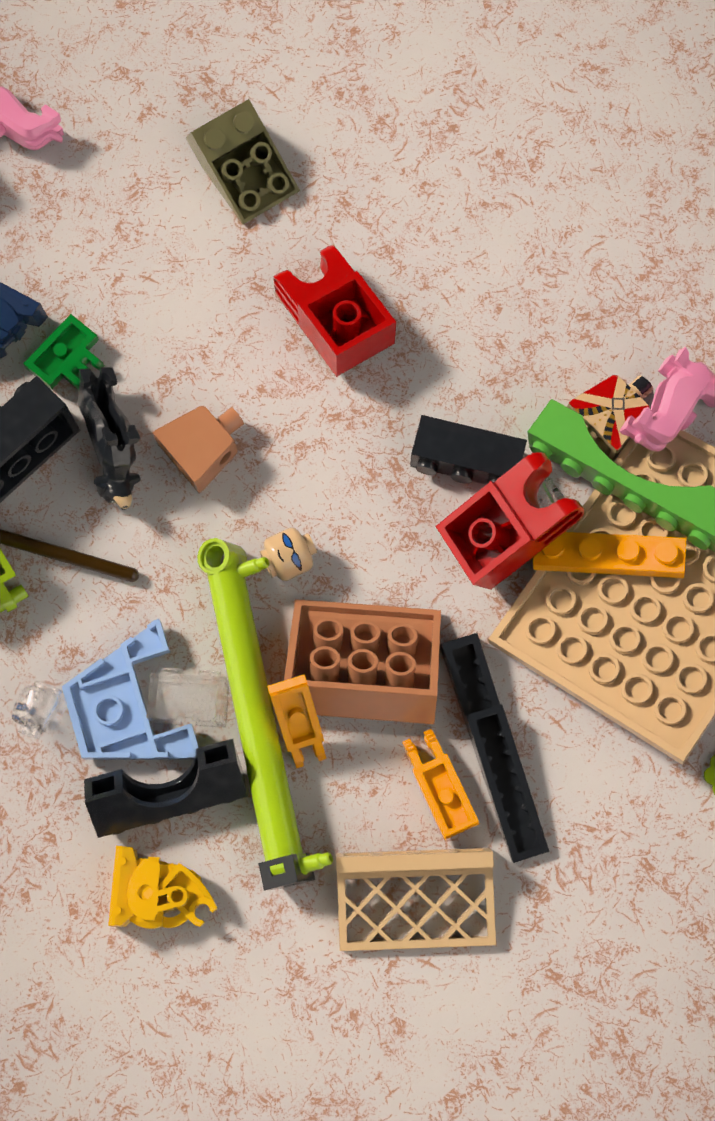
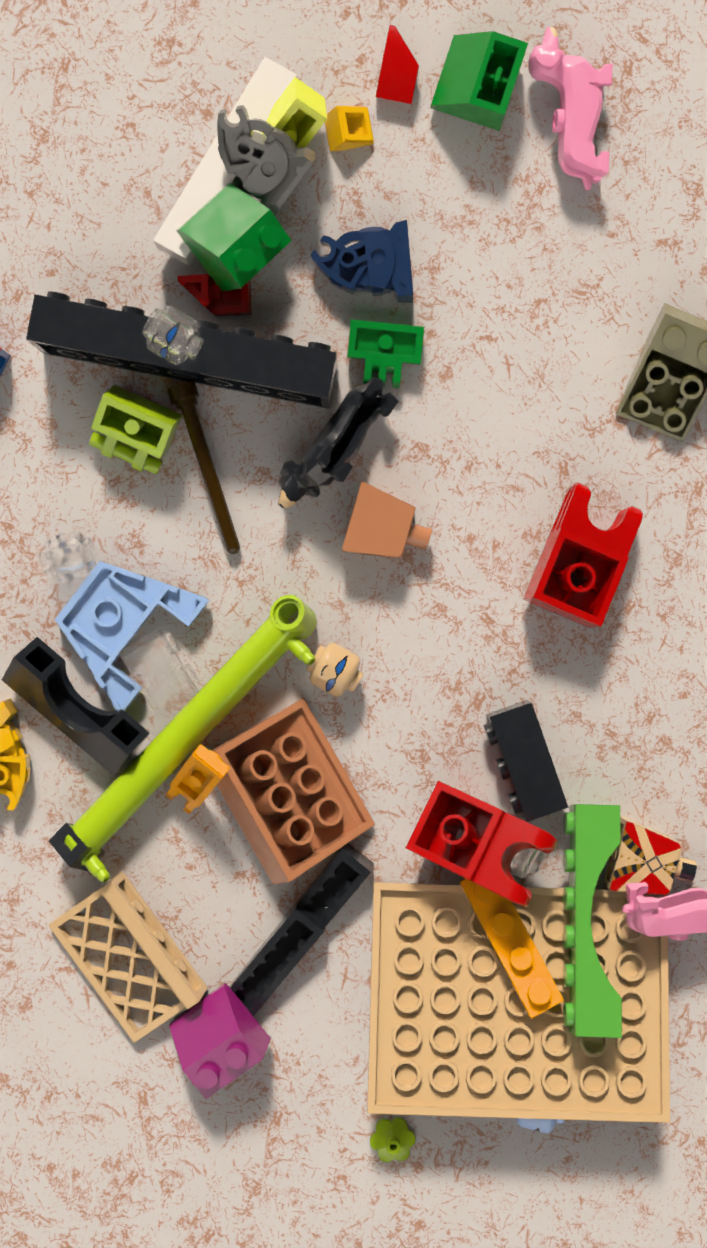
camera: 50 degrees right, 15 degrees up
light orange hinge [402,729,480,841] -> none
none -> magenta slope [169,982,271,1099]

